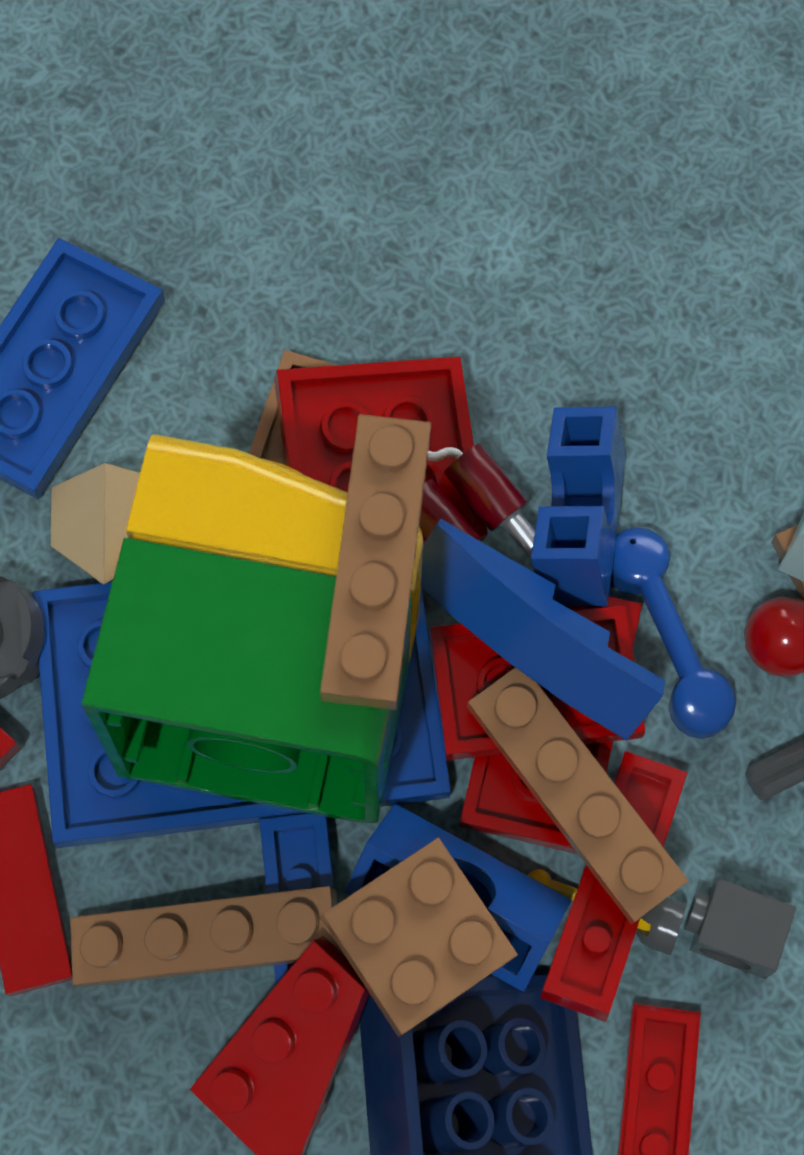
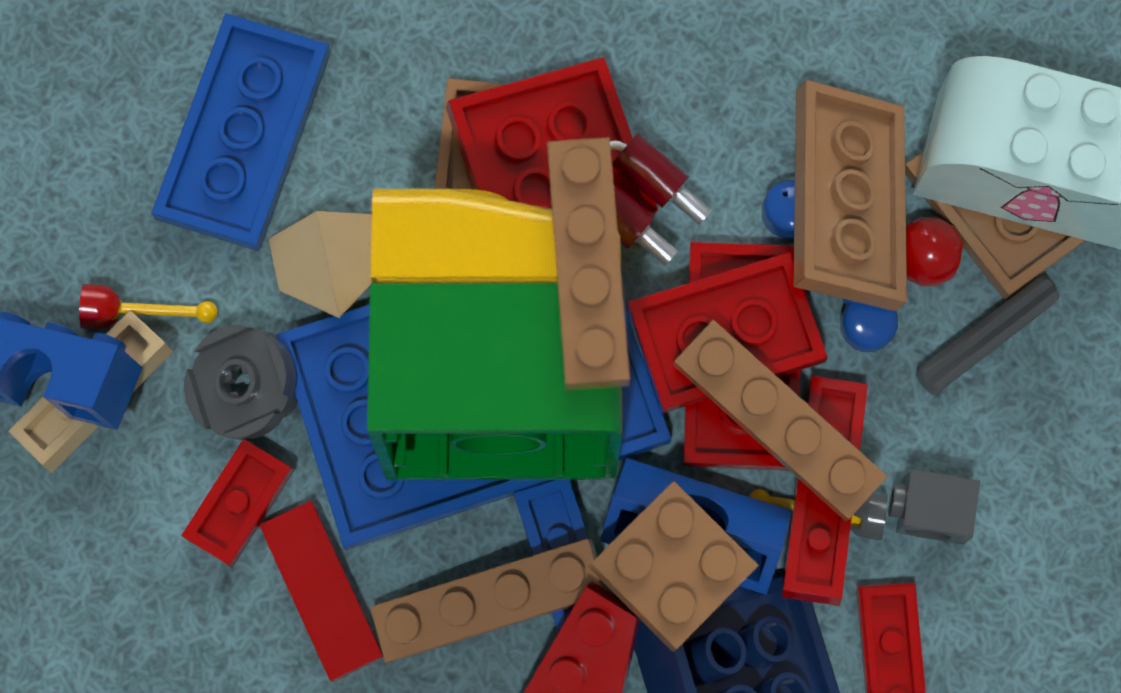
camera: 10 degrees left, 5 degrees up
blue slope [421,518,665,741] -> none
blue arch [531,406,626,606] -> none
none -> medium nougat plate [794,80,907,311]

